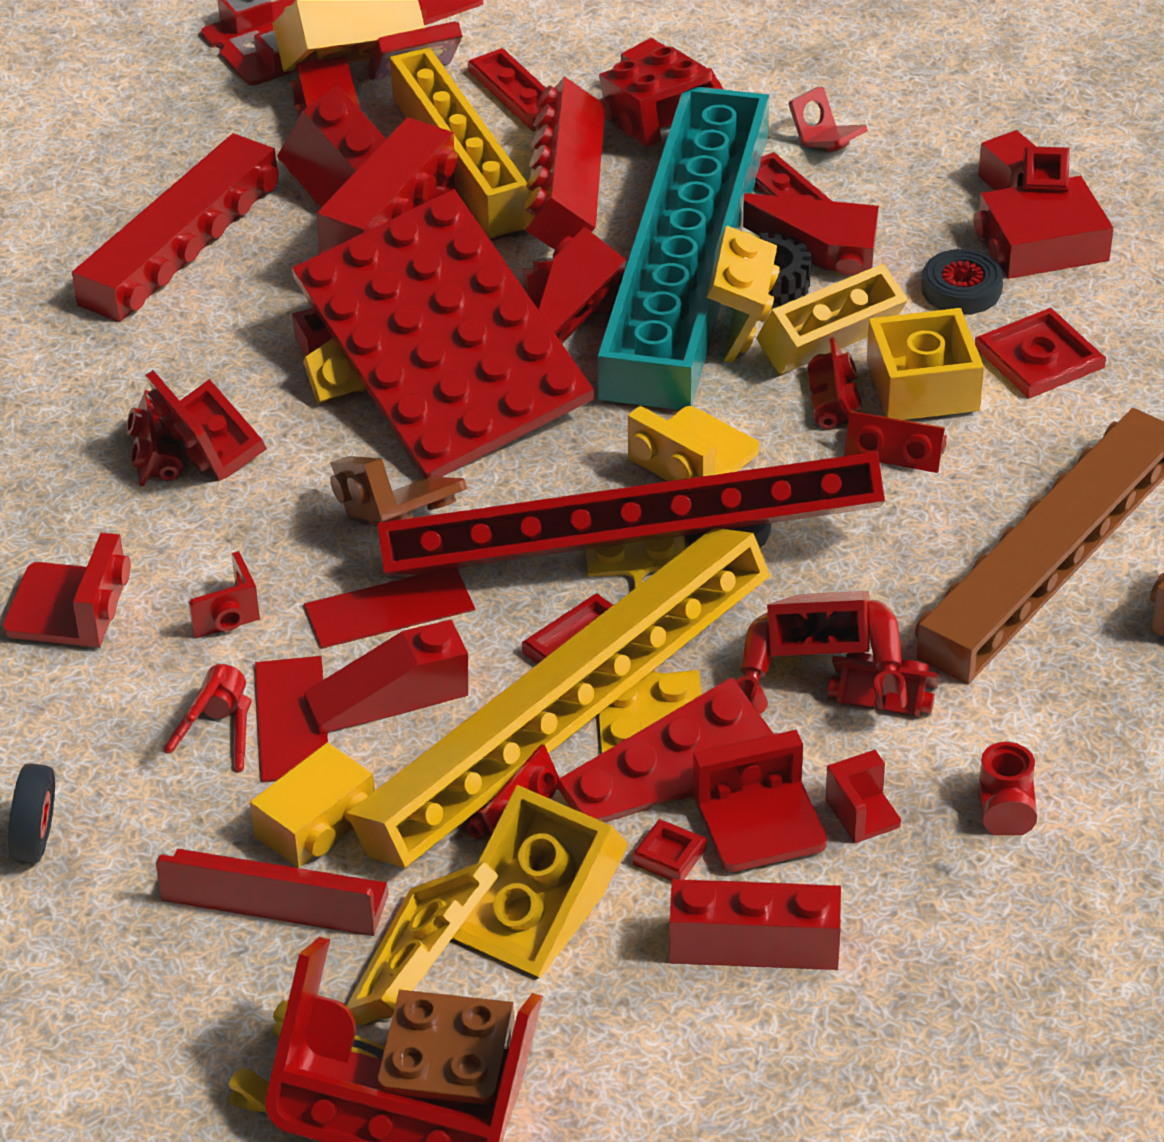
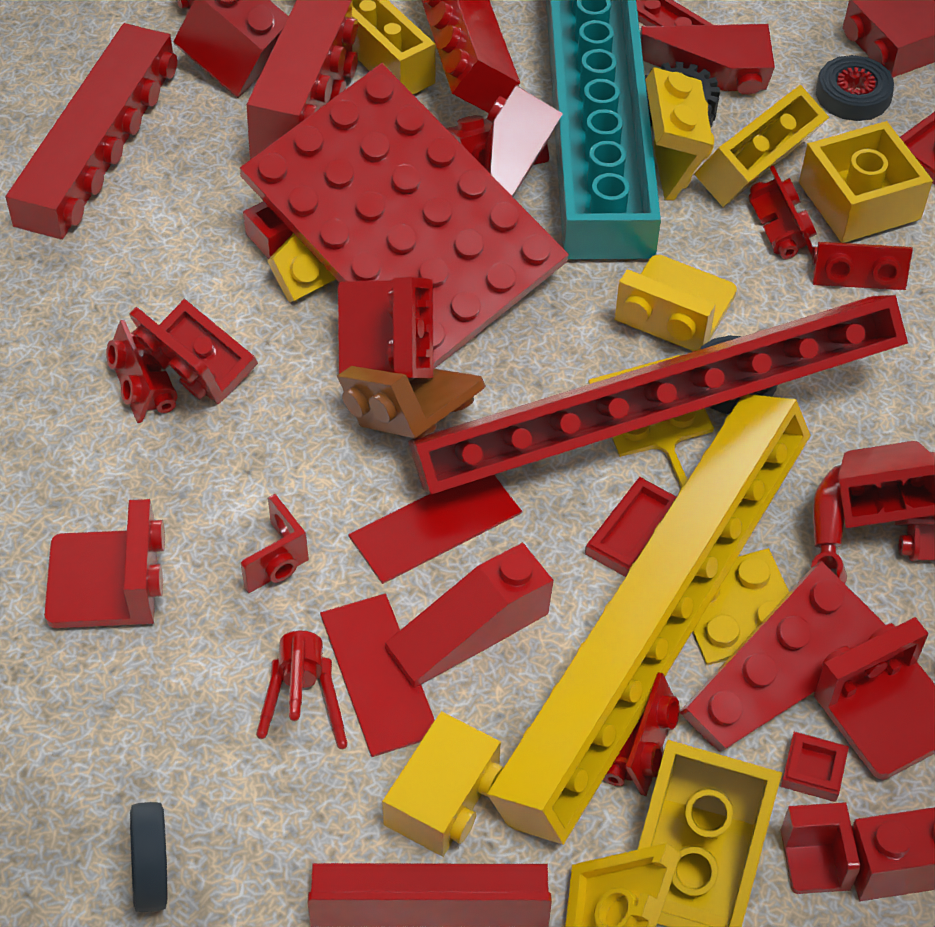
camera: 15 degrees left, 10 degrees up
none -> red bracket [338,276,433,378]
none -> red panel [780,802,860,894]

